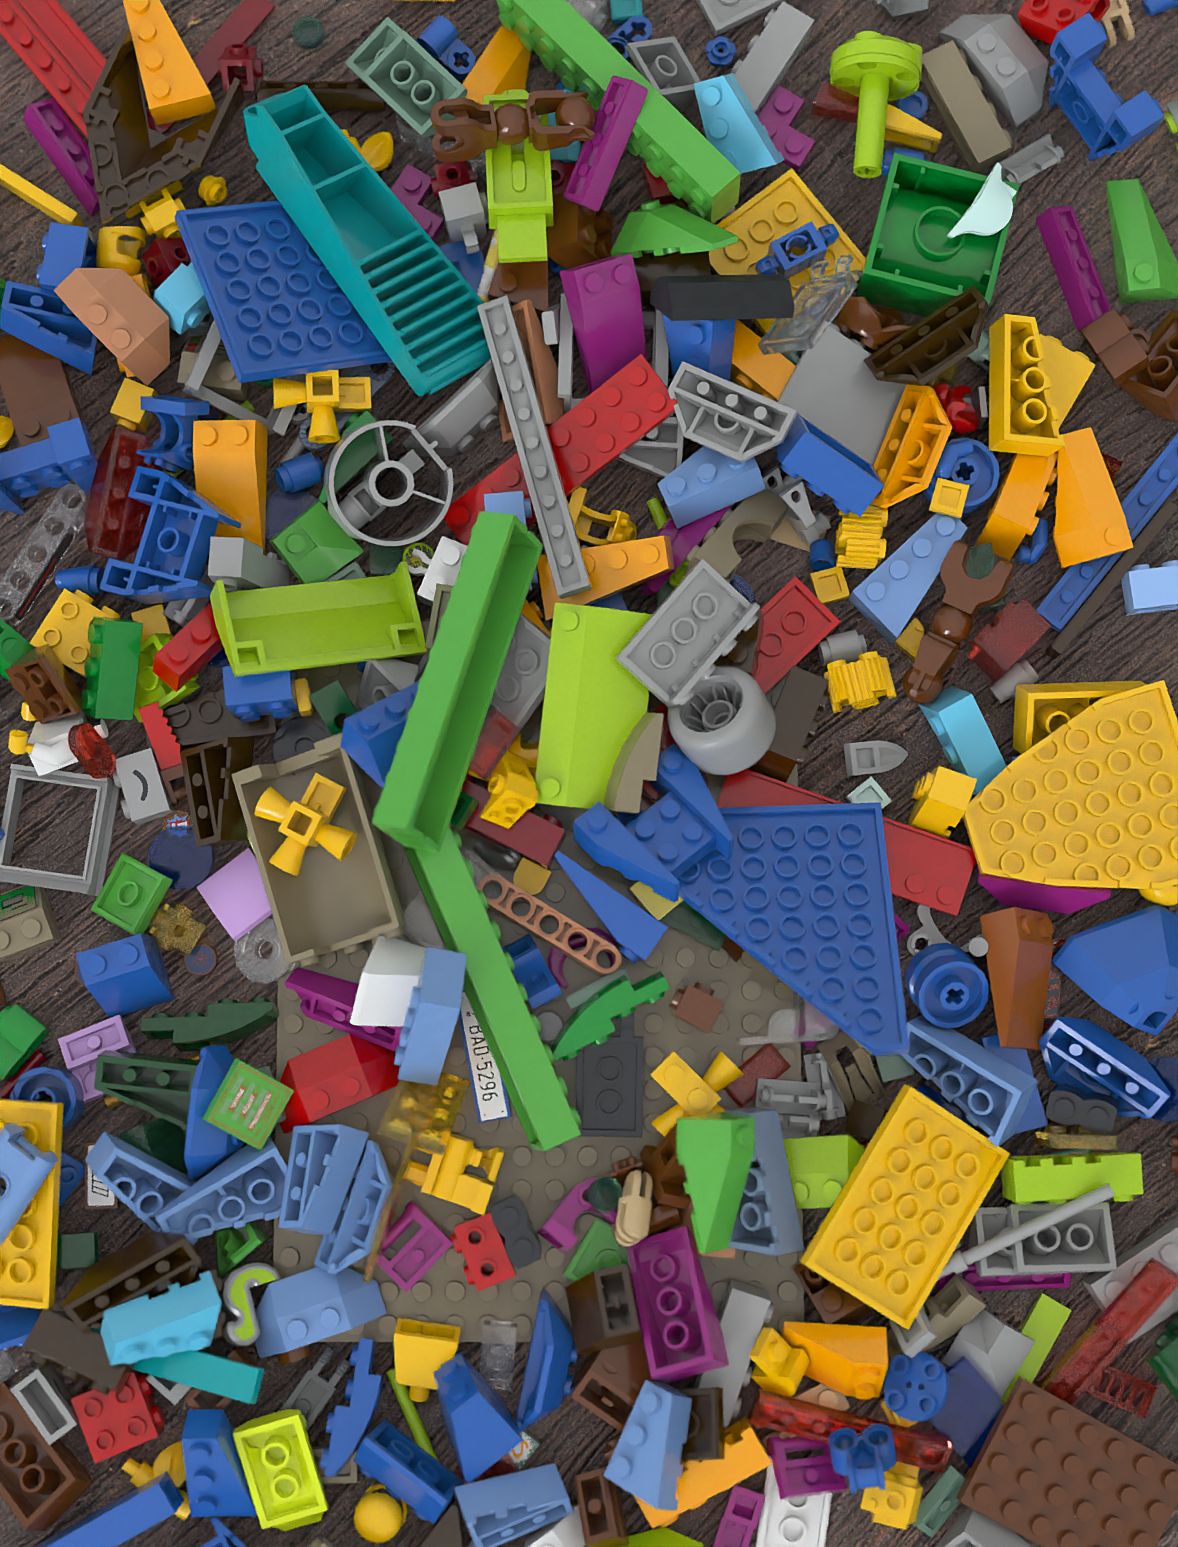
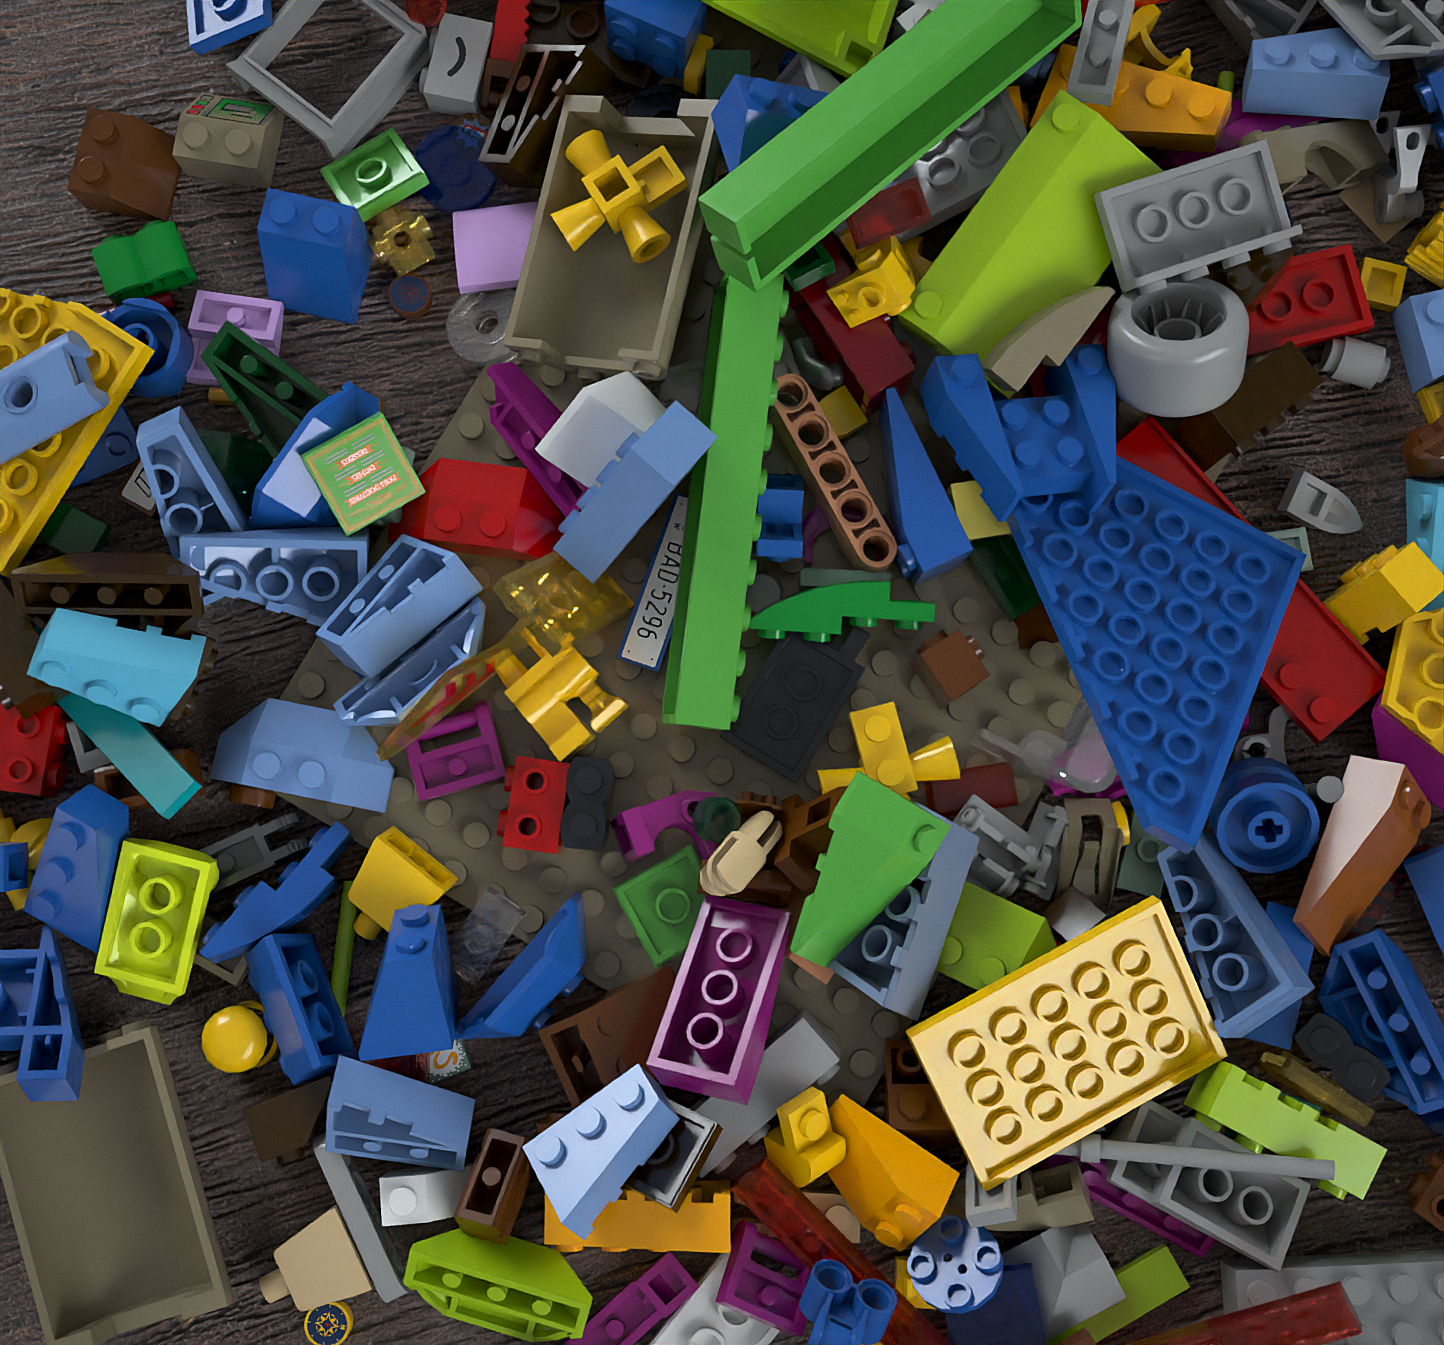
camera: 30 degrees right, 0 degrees up
dark green slope [141,998,279,1052] -> none
bright green slope [214,1221,269,1278] -> none
light grey animal [219,1263,281,1347] -> none
dark brown slope [565,1264,644,1355] -> none
blue piece [809,539,835,571] -> none
yellow brick [824,651,896,713] -> none

